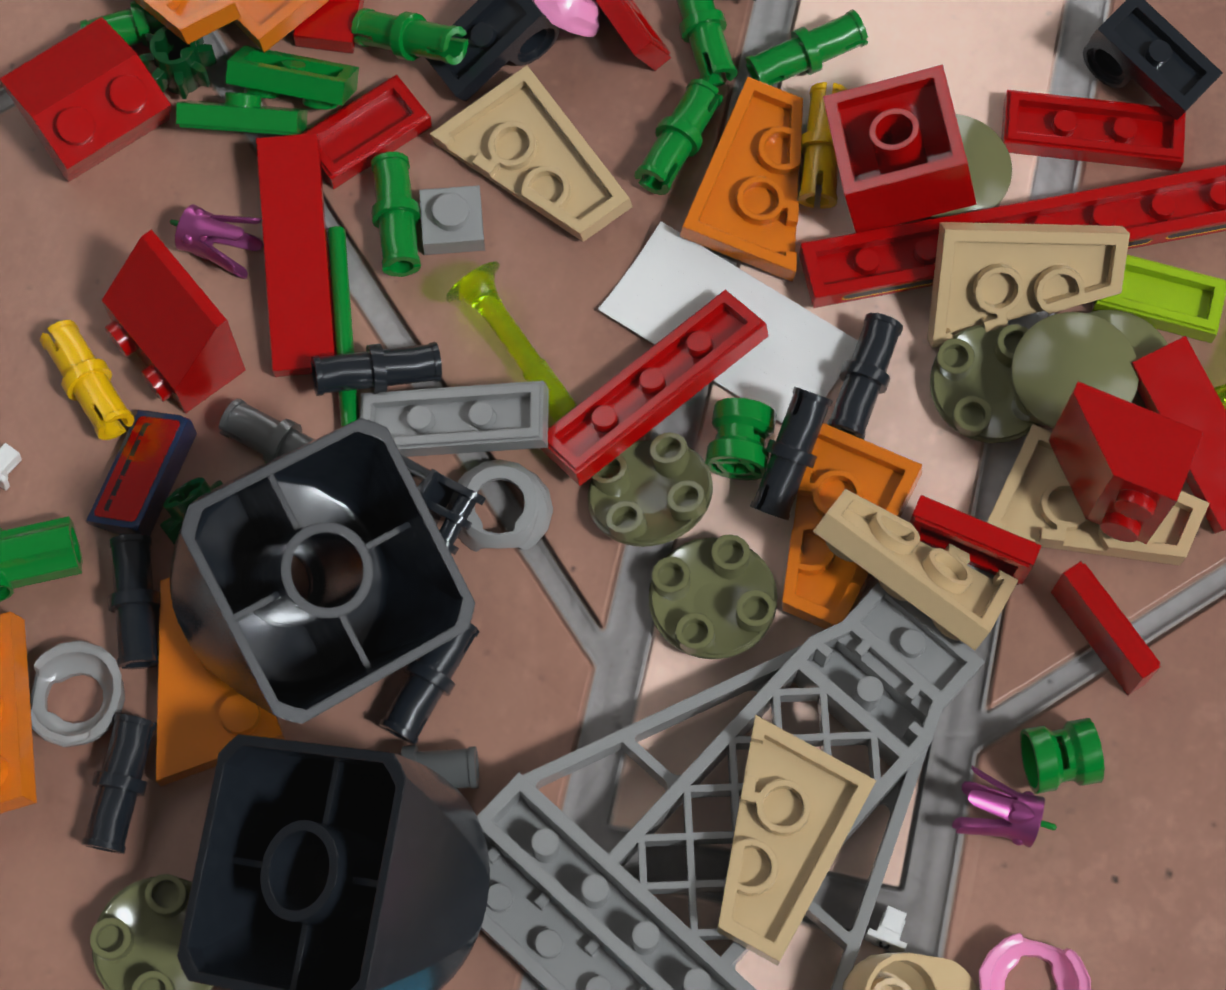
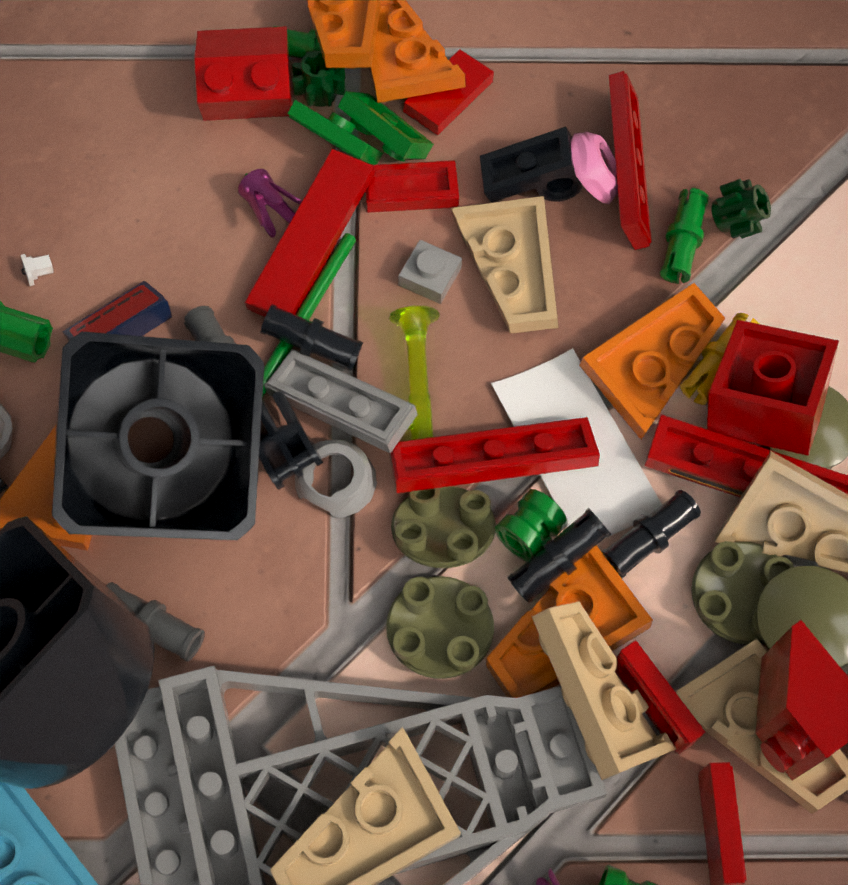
camera: 30 degrees right, 5 degrees down
yellow pin [40,320,135,440] -> none
red slope [102,229,246,414] -> none
black pin [108,533,160,670] -> none
green pin [351,8,468,65] -> none
green pin [371,152,421,277] -> none
black pin [379,623,480,745] -> none
green pin [634,79,723,195] -> none
green pin [745,9,868,86] -> none

